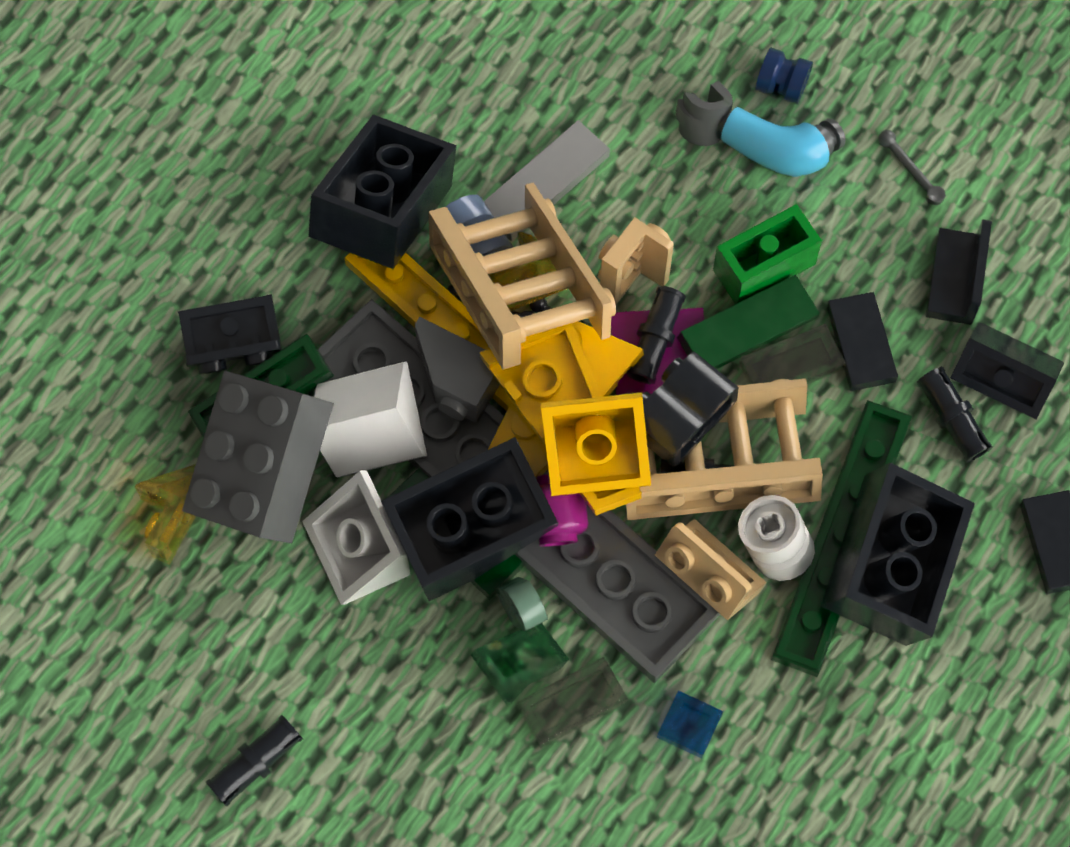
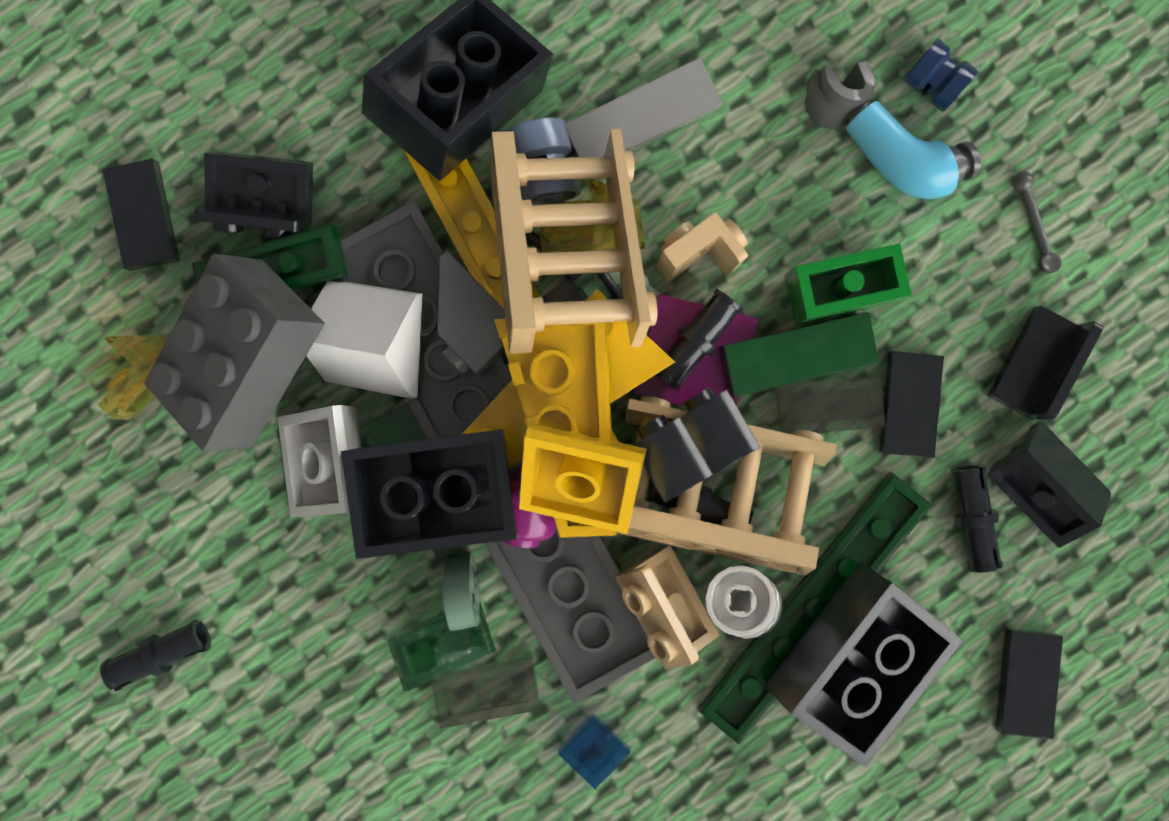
camera: 20 degrees right, 20 degrees up
none -> black tile [102,158,180,271]

